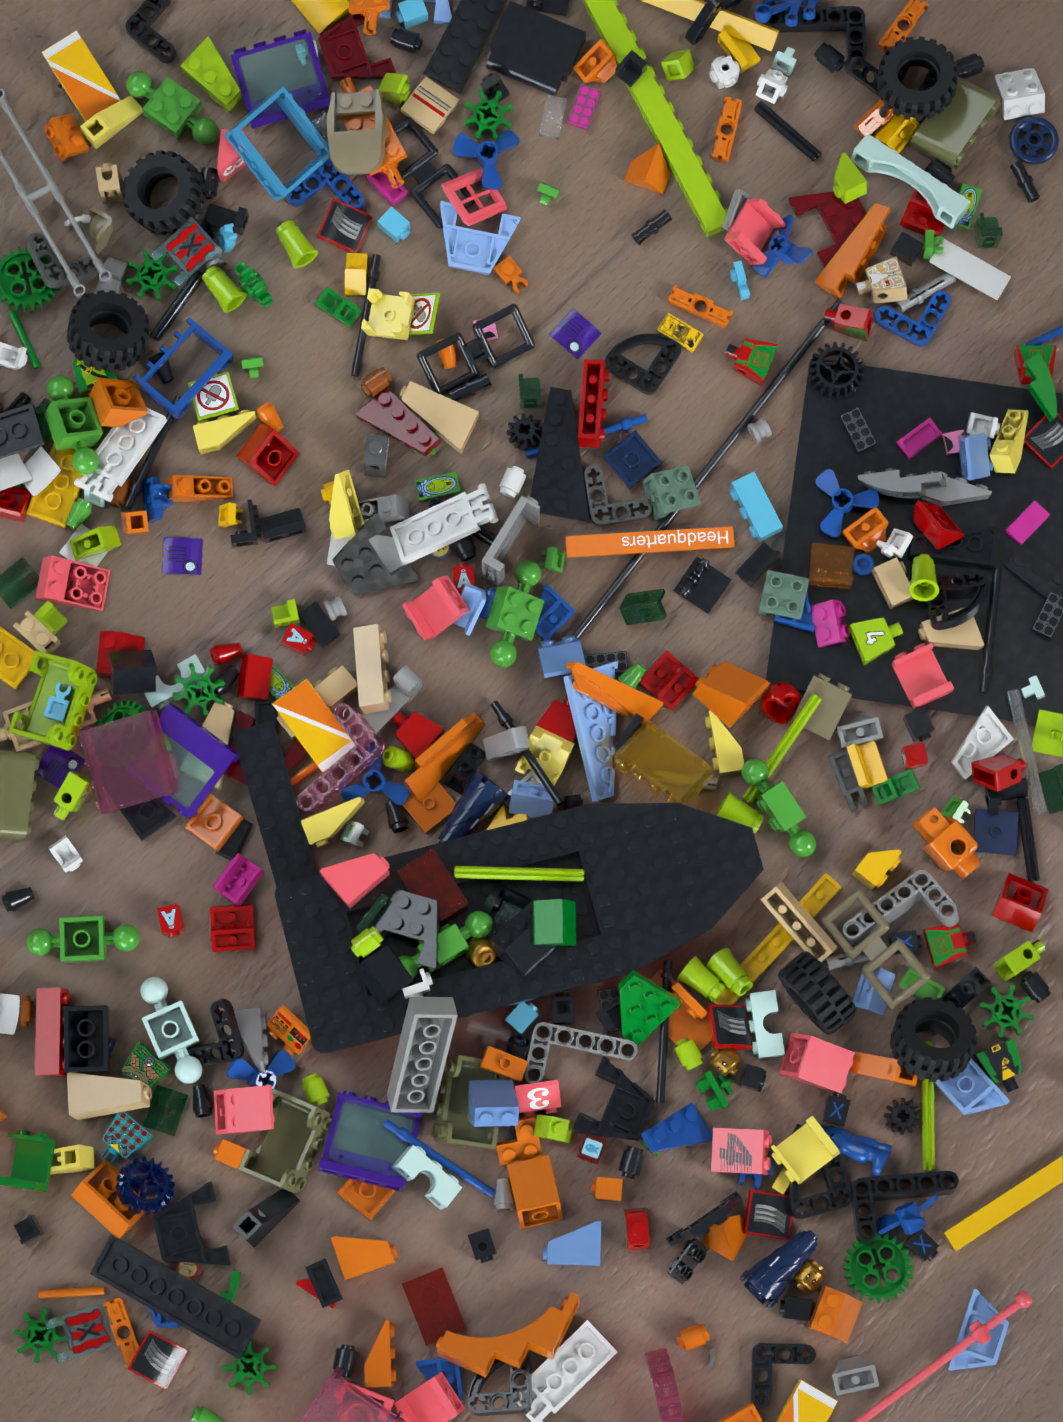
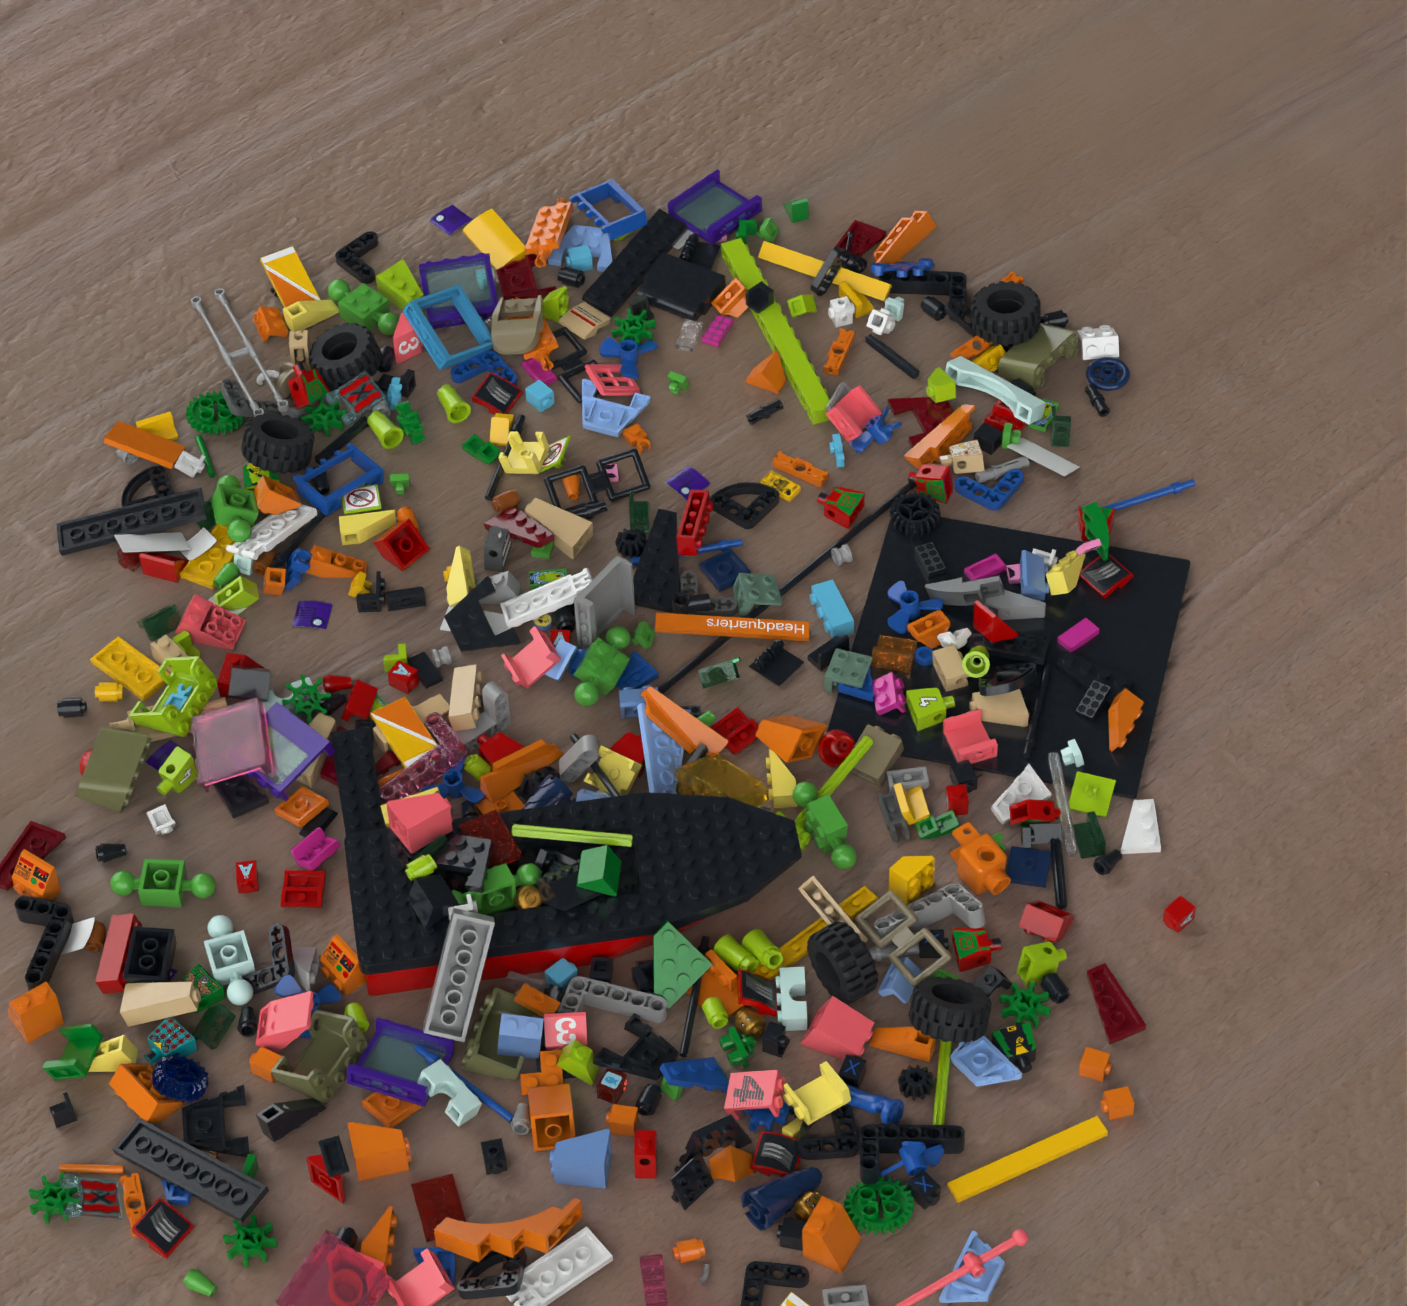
camera: 10 degrees right, 30 degrees down
none -> red torso [288,362,330,409]
none -> black piece [672,592,711,614]
none -> bright pink tile [1076,538,1102,555]

